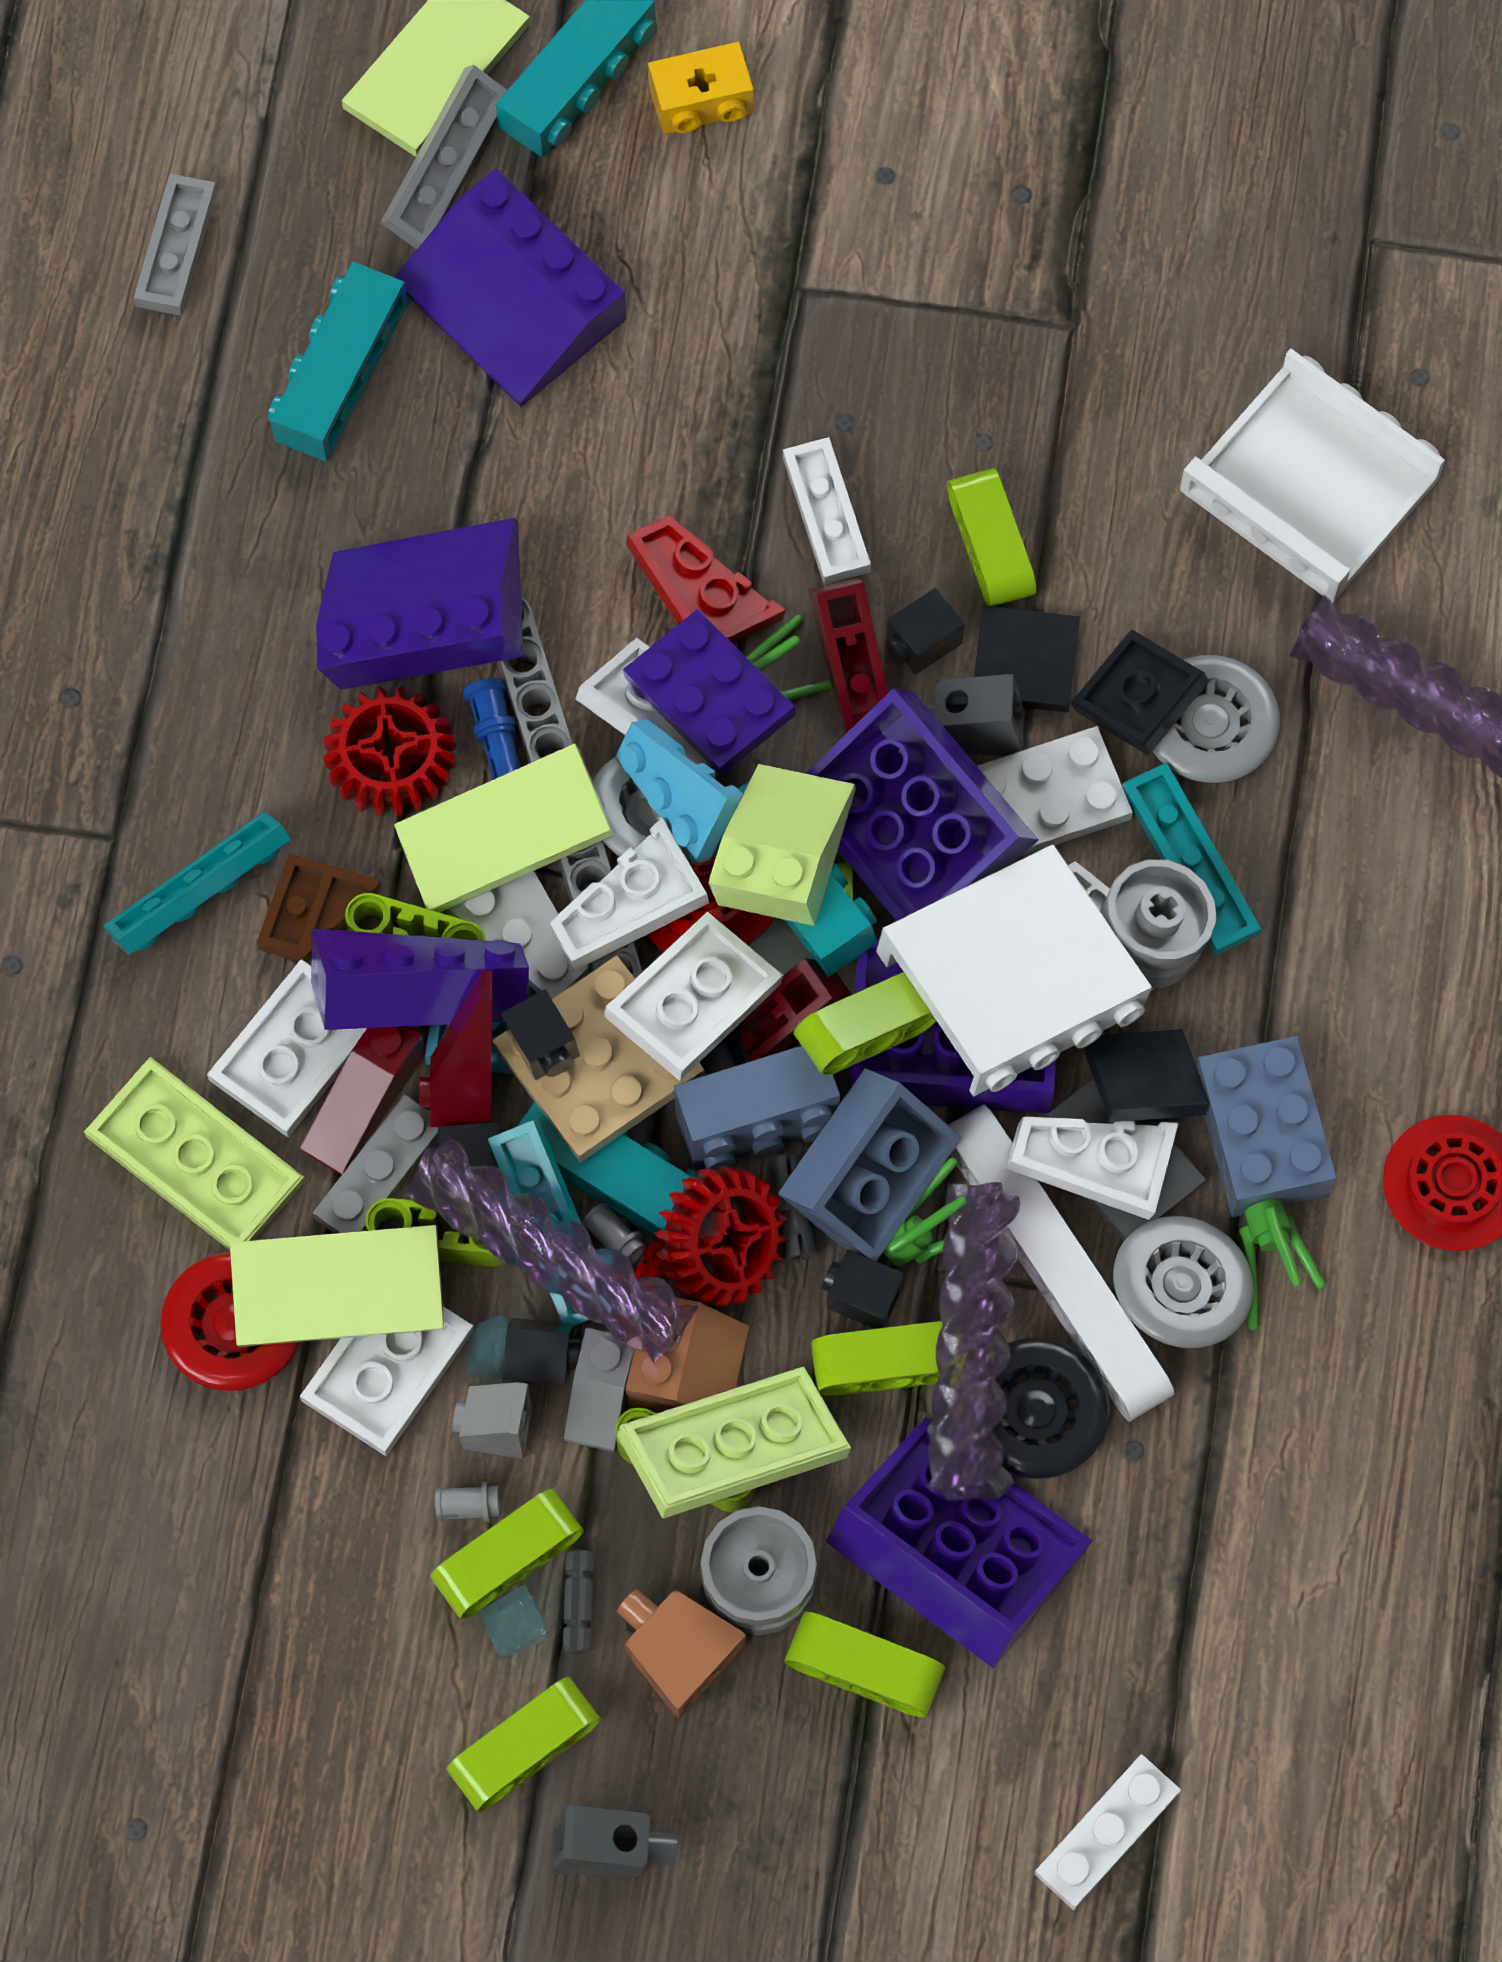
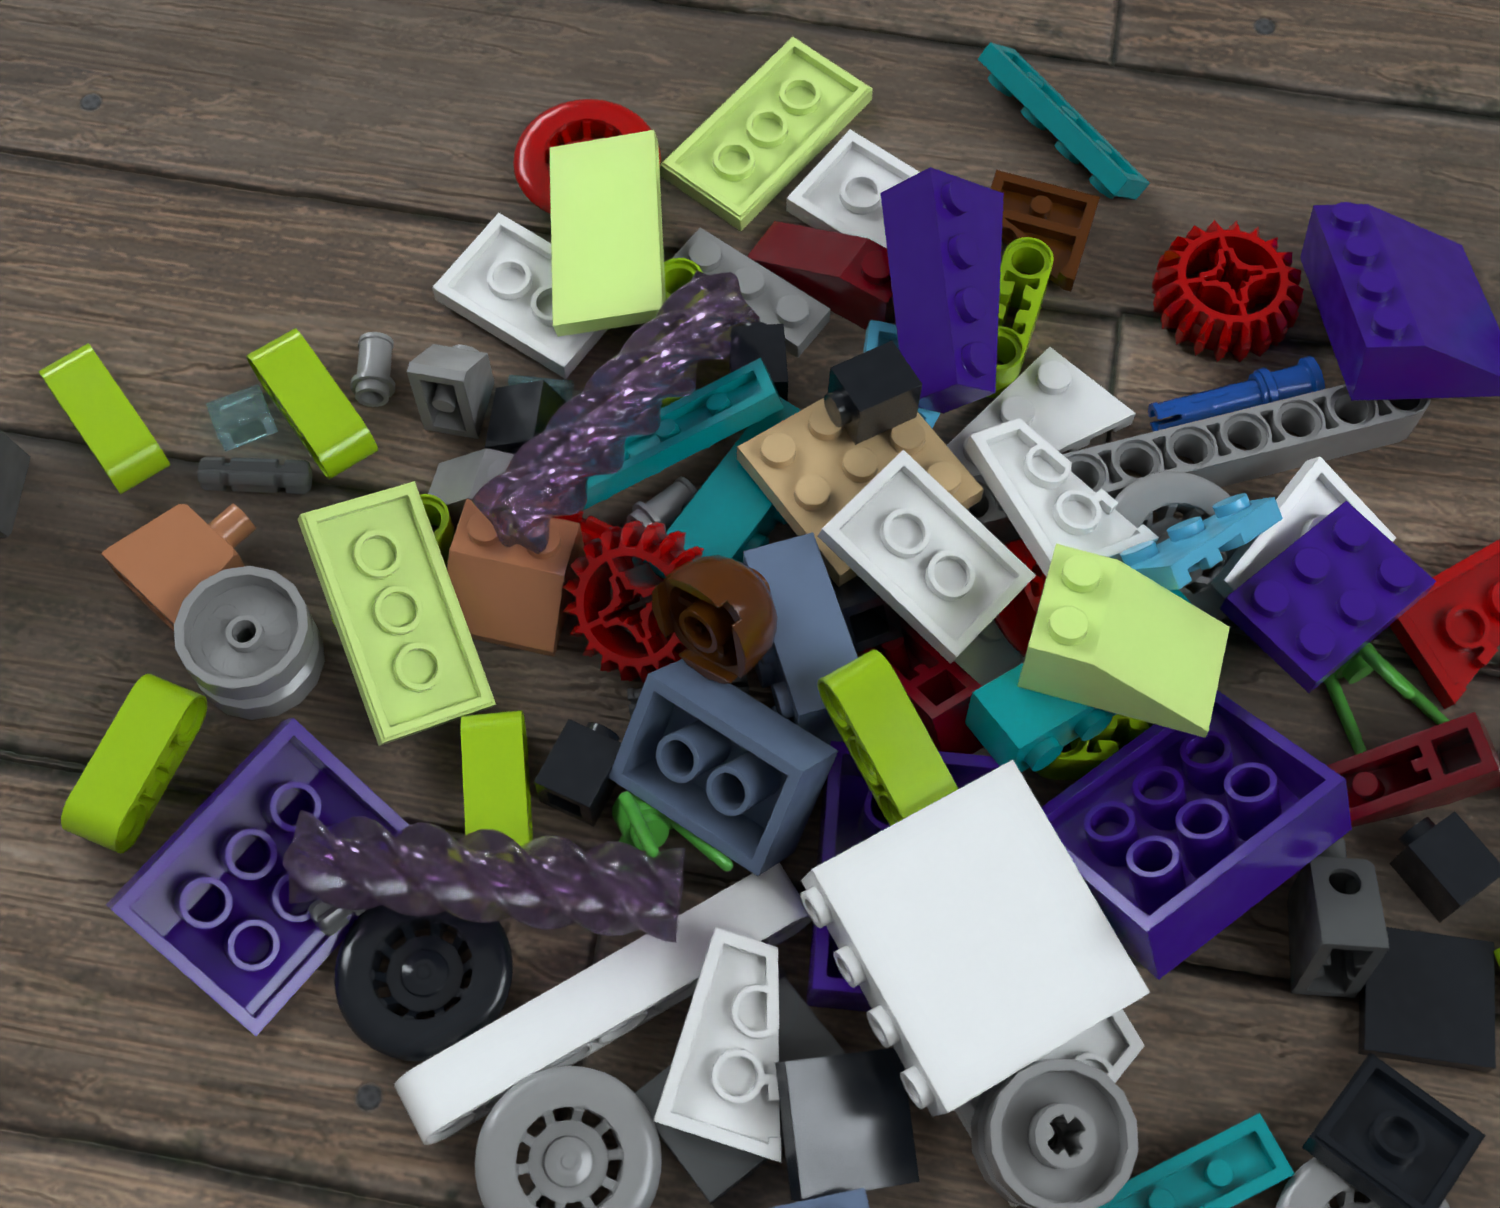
camera: 90 degrees right, 5 degrees down
yellowish green tile [394,744,614,913] -> none
dark red slope [420,971,492,1127] -> none
white plate [977,726,1133,856] -> none
none -> reddish brown cylinder [652,555,777,684]

